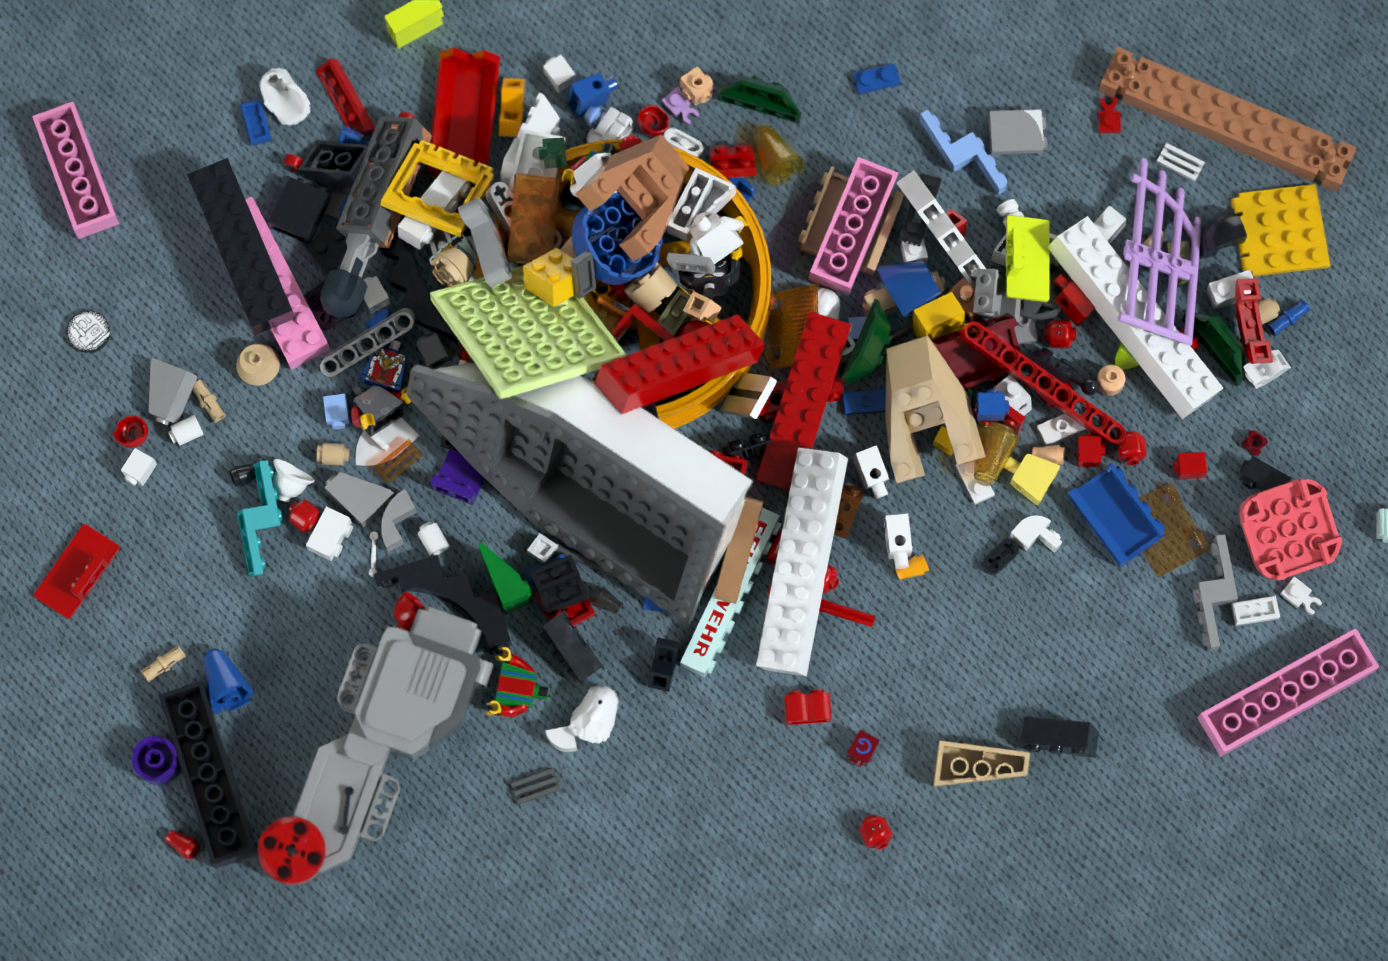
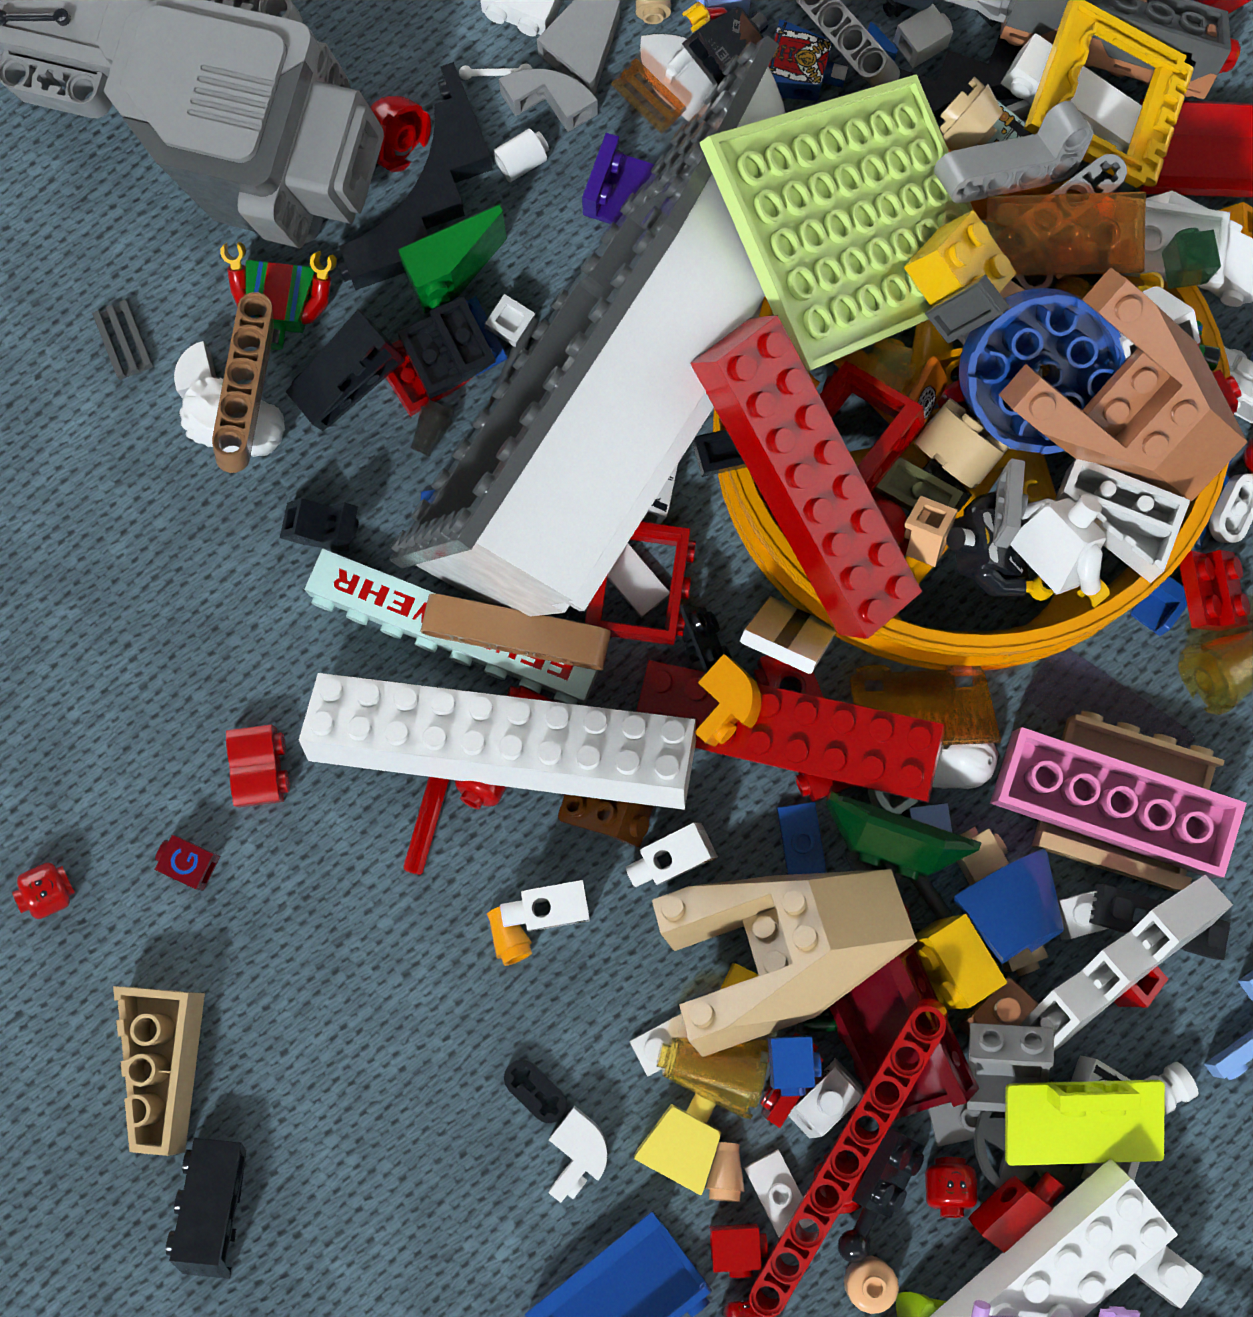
camera: 85 degrees right, 5 degrees up
none -> medium nougat beam [212,292,274,473]
none -> light orange brick [694,654,761,747]

